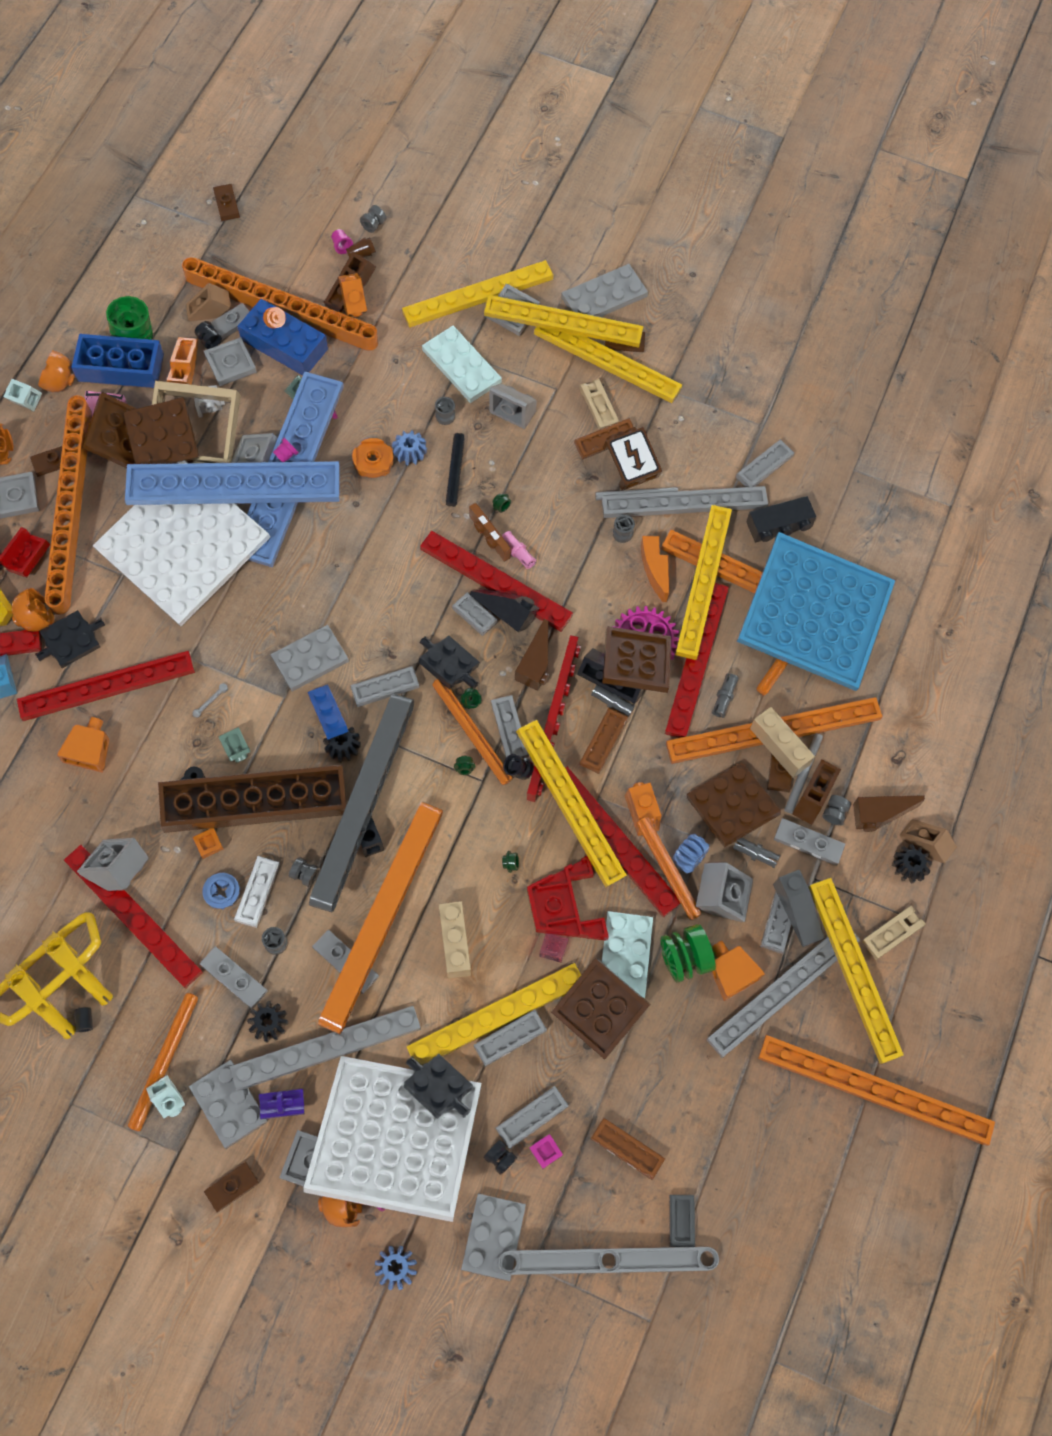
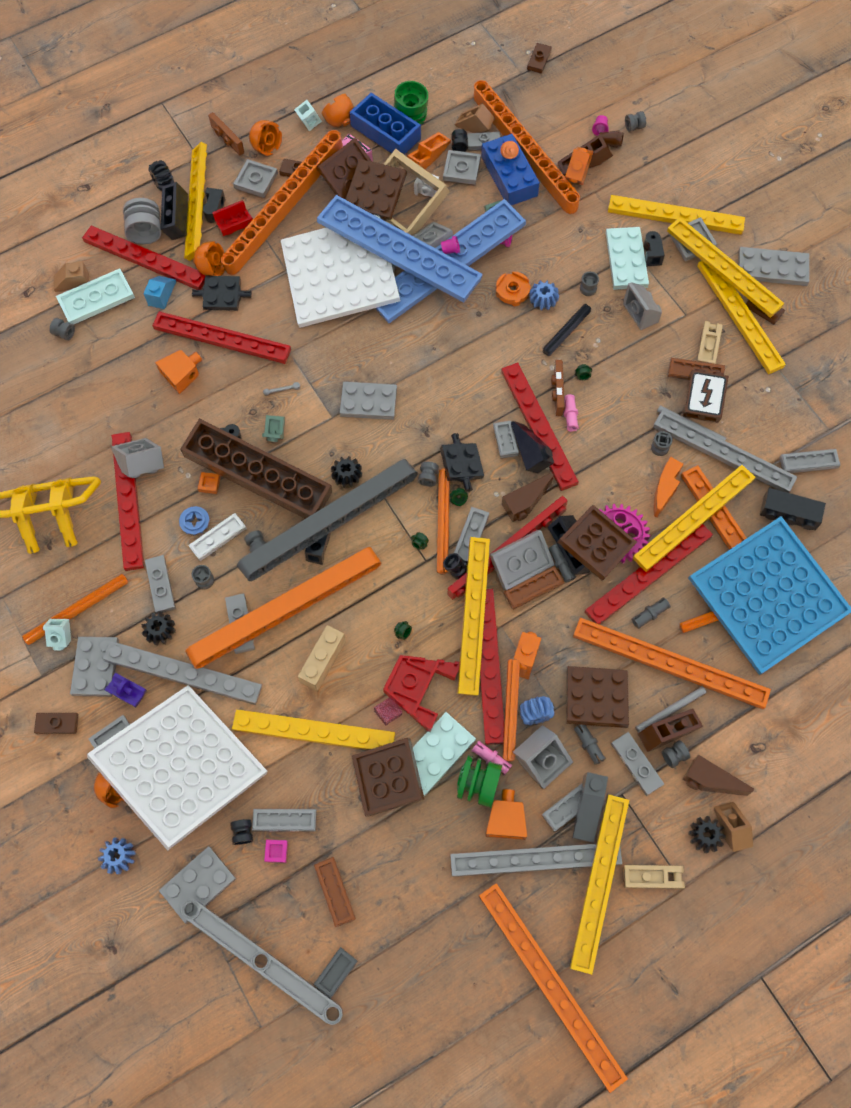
camera: 40 degrees right, 0 degrees up
black hinge [74,1007,93,1033] -> none
blue plate [308,684,348,740] -> none
light grey plate [350,666,420,707] -> none
black plate [404,1054,472,1119] -> none
light grey plate [473,1010,547,1067] -> none
tan brick [750,707,815,778] -> none
reddish brown plate [767,753,792,793] -> none
none -> dark grey wheel [418,462,439,487]
none -> bright pink pin [472,741,512,776]
none -> light grey plate [489,530,554,590]
none -> black leg [644,231,665,267]

